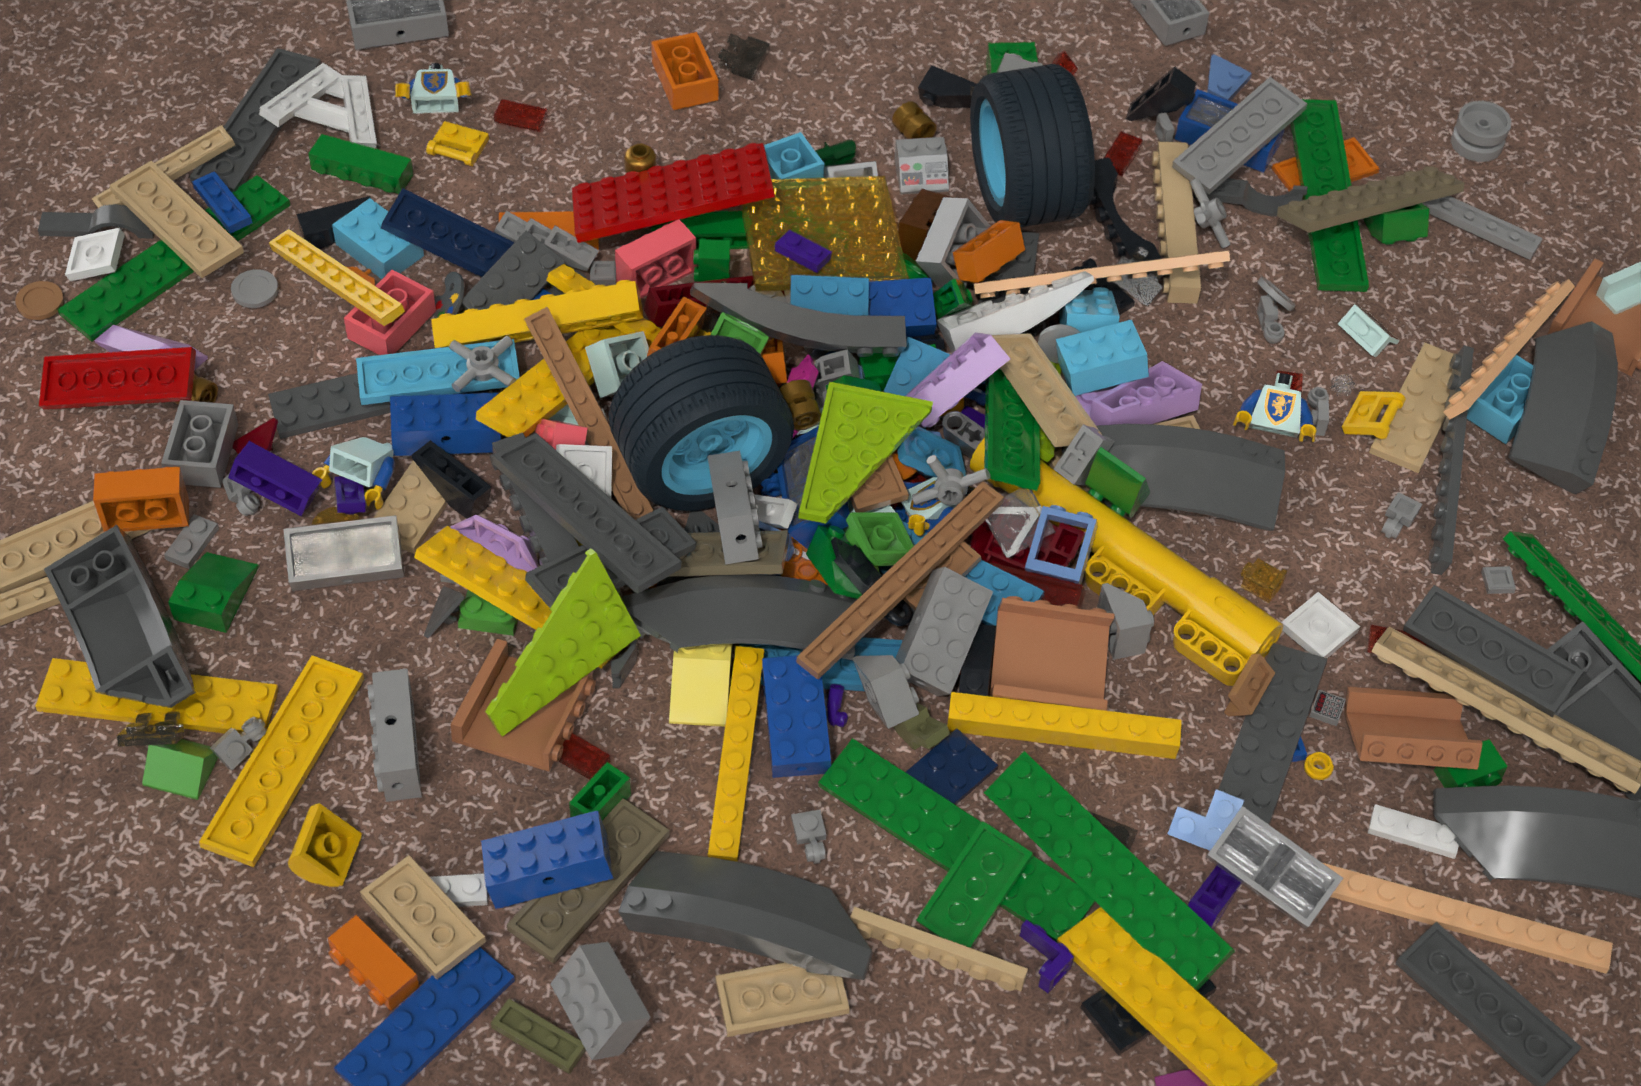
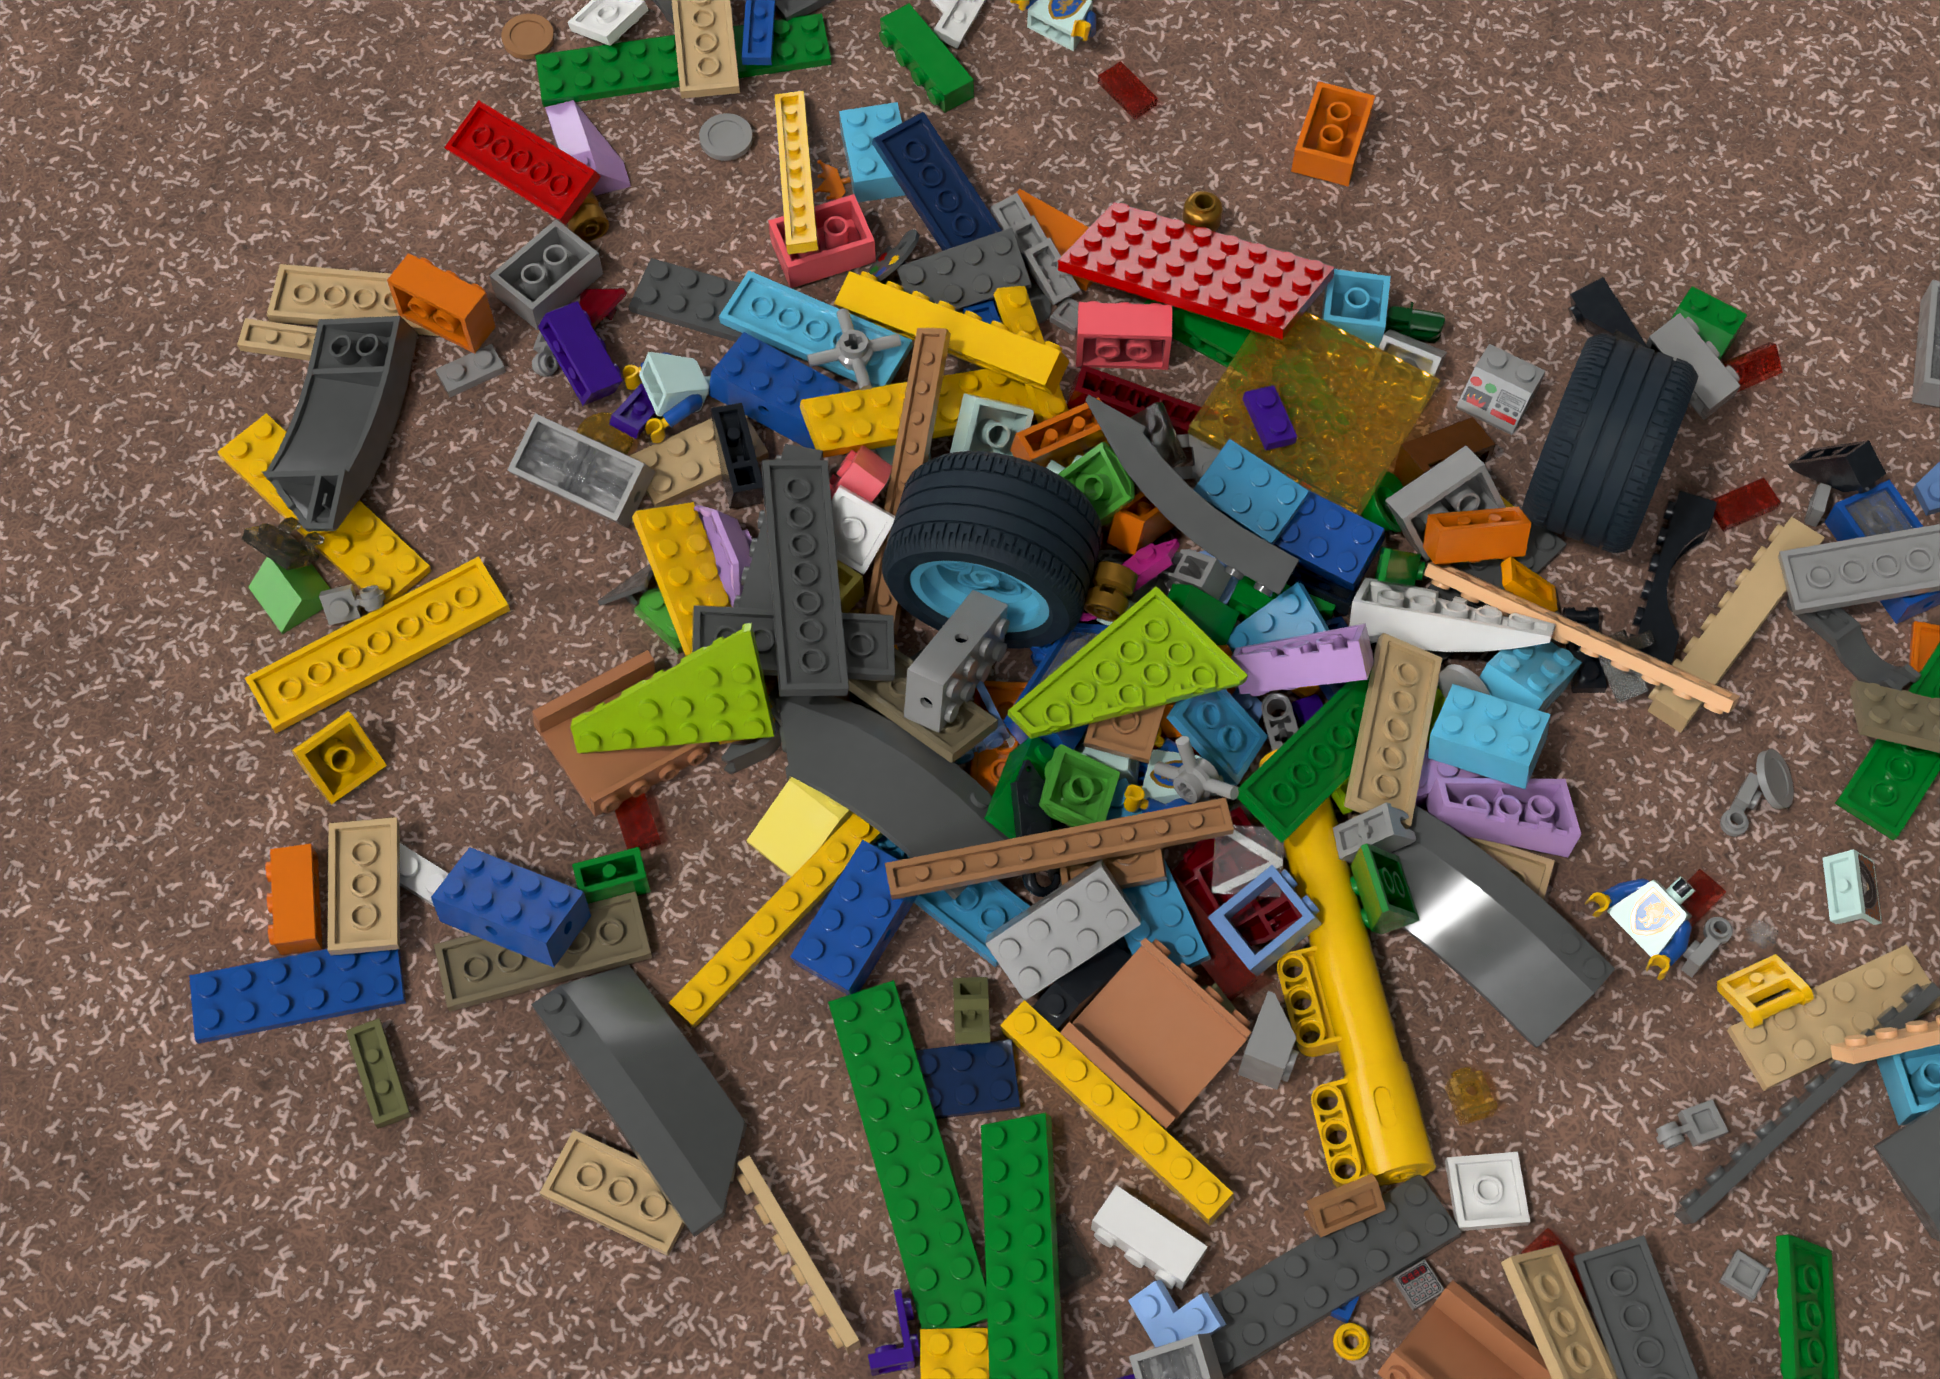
camera: 40 degrees right, 10 degrees up
green slope [168,552,259,633] -> none
black slope [297,196,371,249] -> none
light grey brick [368,669,422,802] -> none
yellow plate [426,121,489,167] -> none
light grey brick [551,942,651,1060] -> none
green brick [694,239,730,282] -> none
clear smoke plate [717,34,770,80] -> none
white plate [754,495,797,529] -> none
light grey plate [791,810,826,864] -> none
dark purple arm [827,684,848,728] -> none
light grey slope [852,655,919,729] -> none
pearl gold wheel [892,101,937,139] -> none
green plate [916,821,1034,948] -> none
light grey bar [1190,178,1231,249] -> none
none -> white brick [1091,1185,1208,1290]
none -> light orange plate [1501,556,1558,612]

